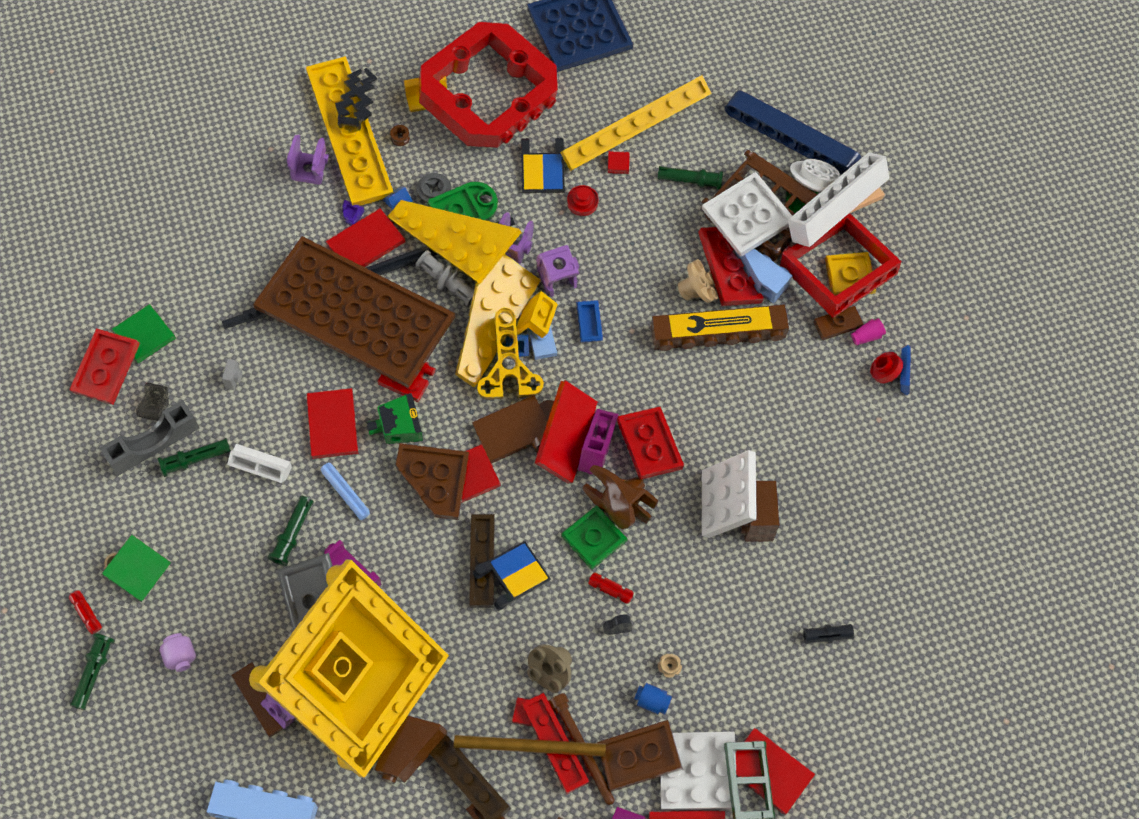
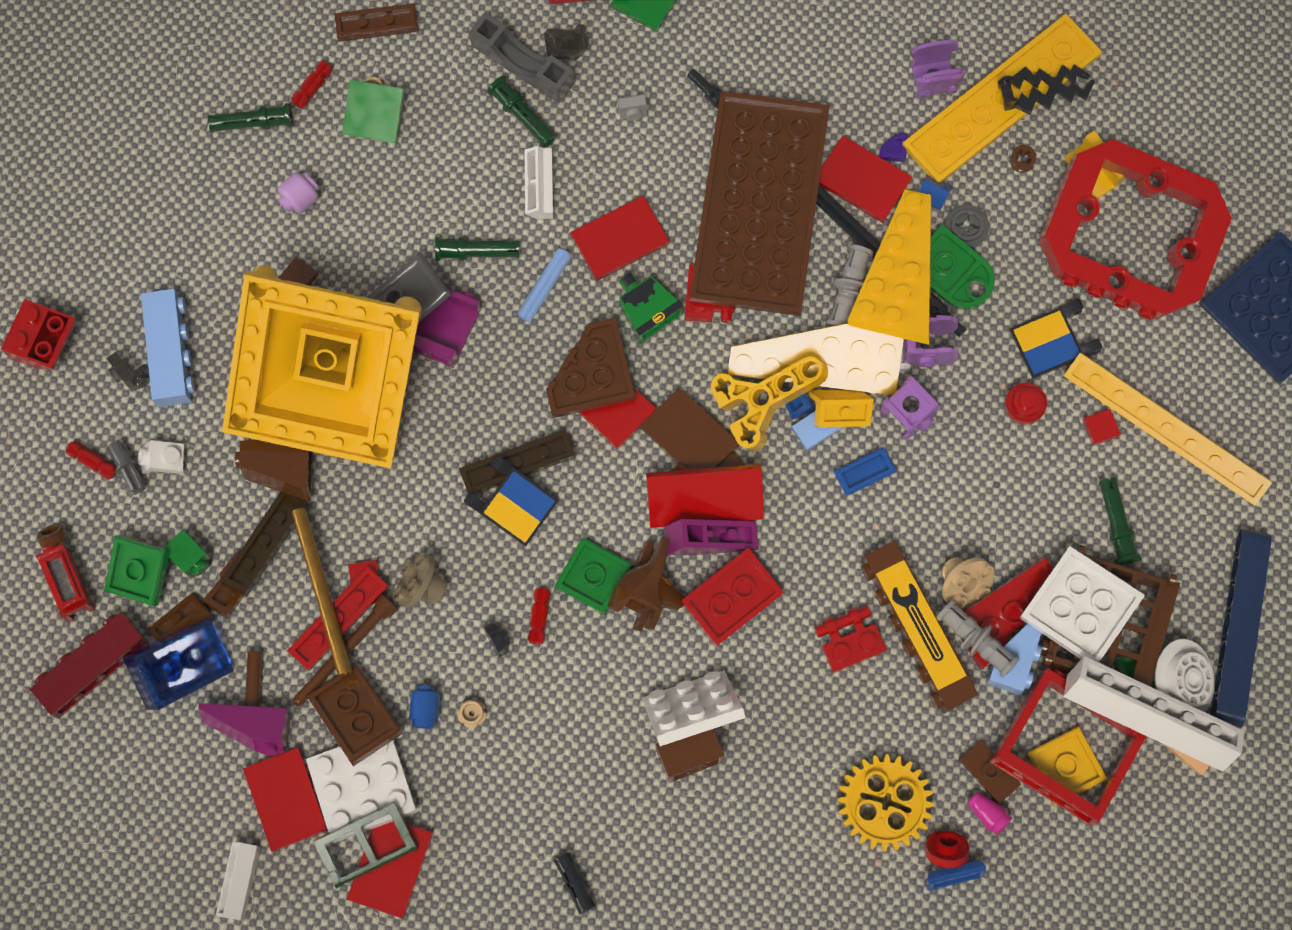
camera: 75 degrees right, 10 degrees up
none -> reddish brown tile [334,3,418,42]
none -> red plate [814,606,887,674]
none -> yellow gear [837,754,934,852]
none -> light grey piece [936,599,1020,678]

